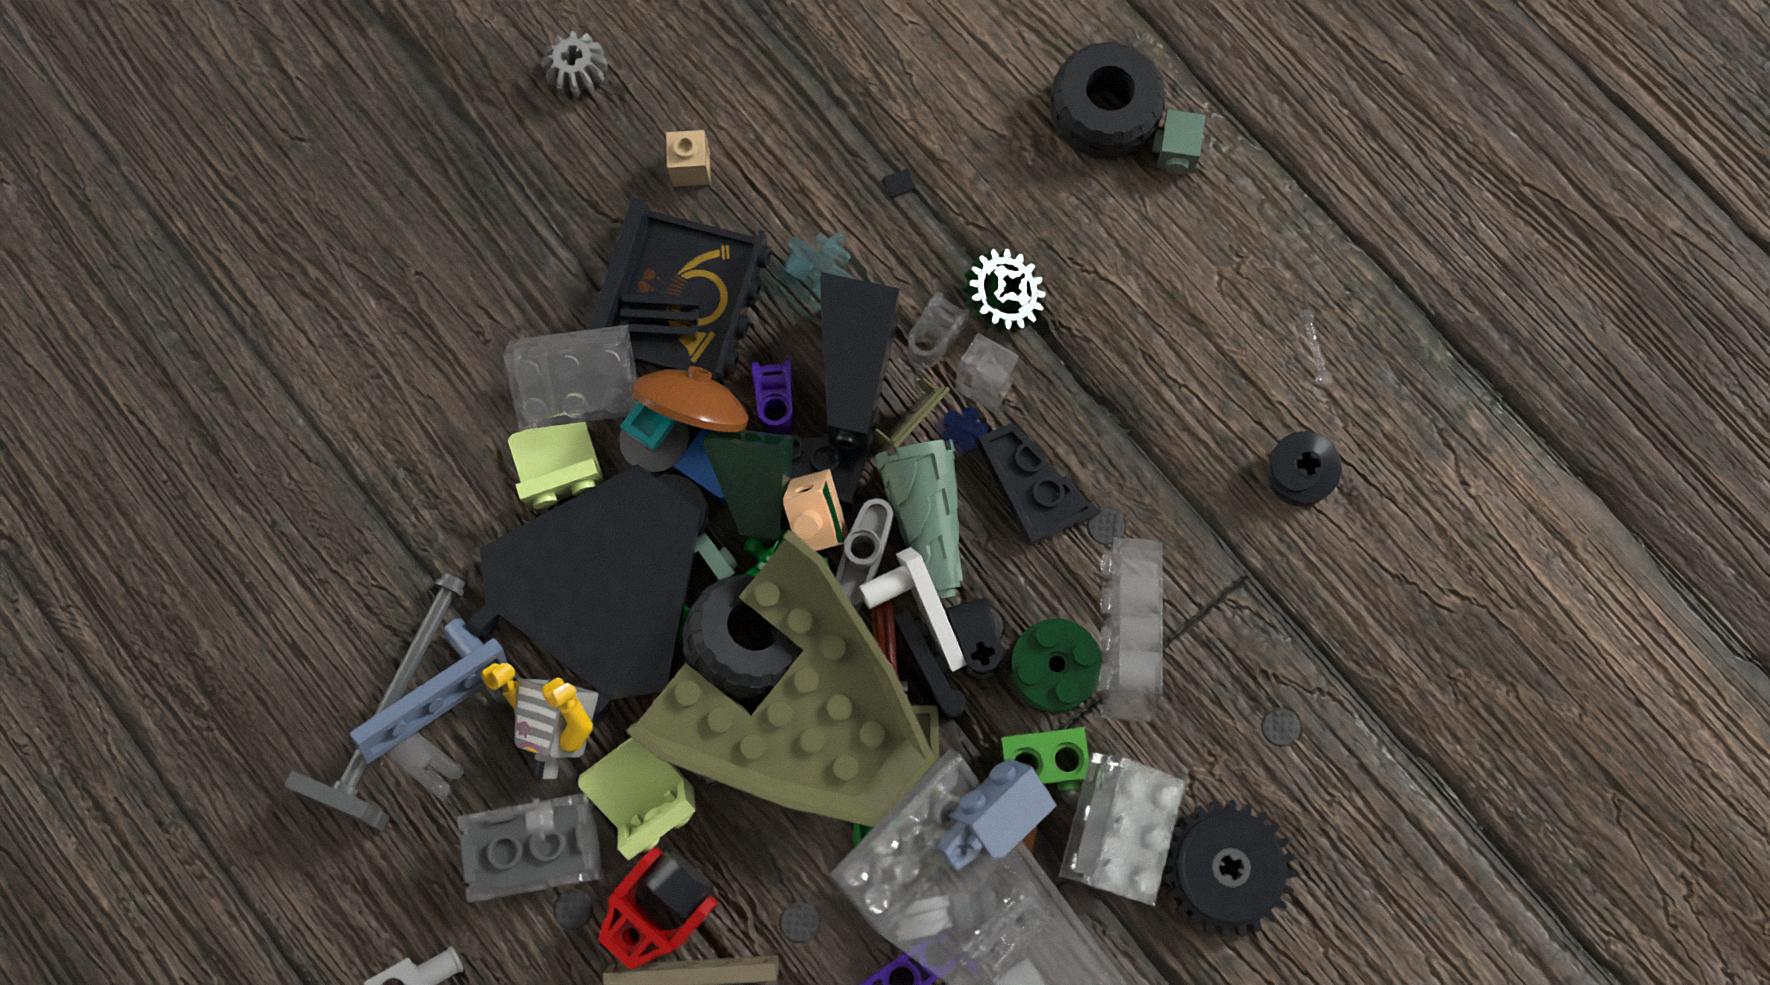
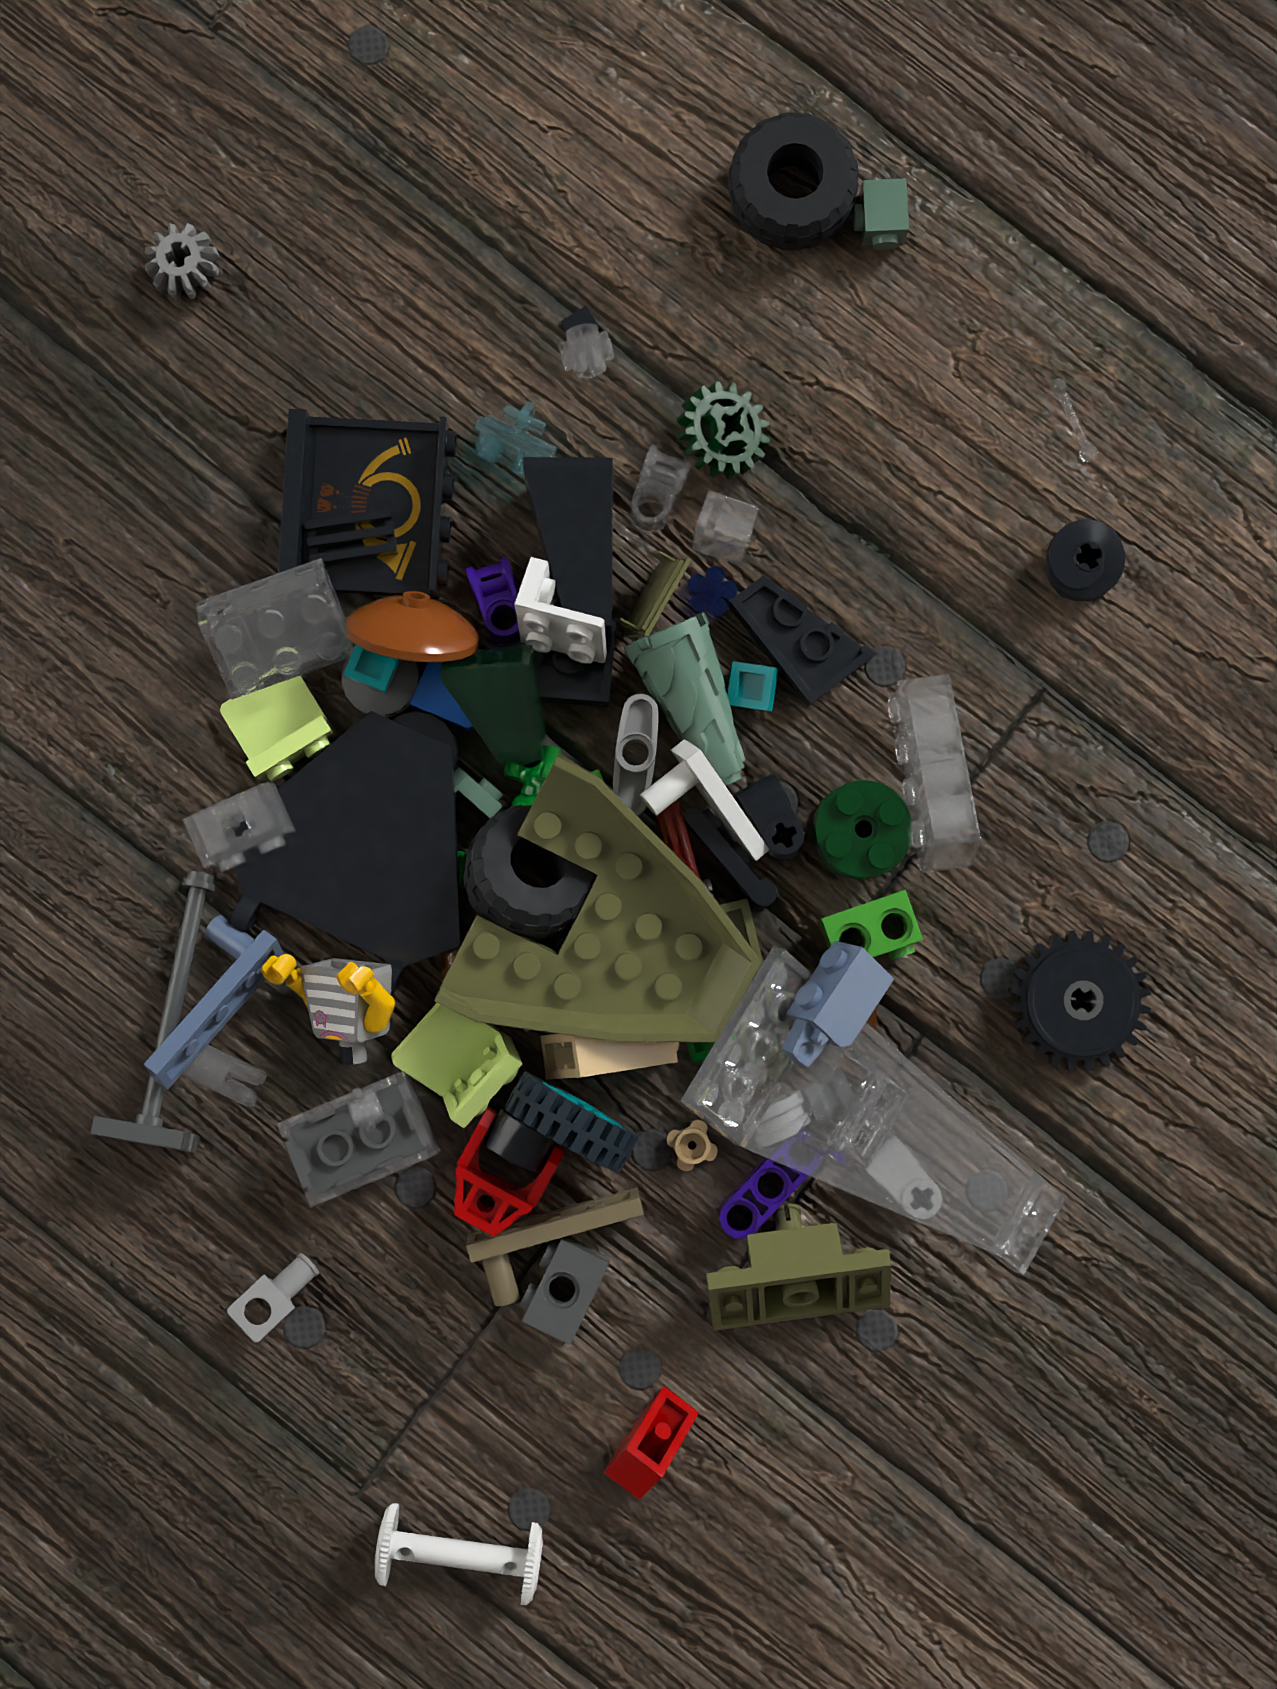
camera: 15 degrees left, 10 degrees up
tan brick [666,130,711,187] -> none
light nougat torso [783,469,849,551] -> none
clear piece [1058,752,1186,906] -> none
none -> clear brick [182,783,295,872]
none -> black wheel [504,1072,639,1173]
none -> white bracket [515,557,607,664]
none -> tan slope [540,1033,679,1079]
none -> clear gear [558,323,614,378]
none -> tan plate [667,1120,718,1171]
none -> teal plate [727,661,779,712]

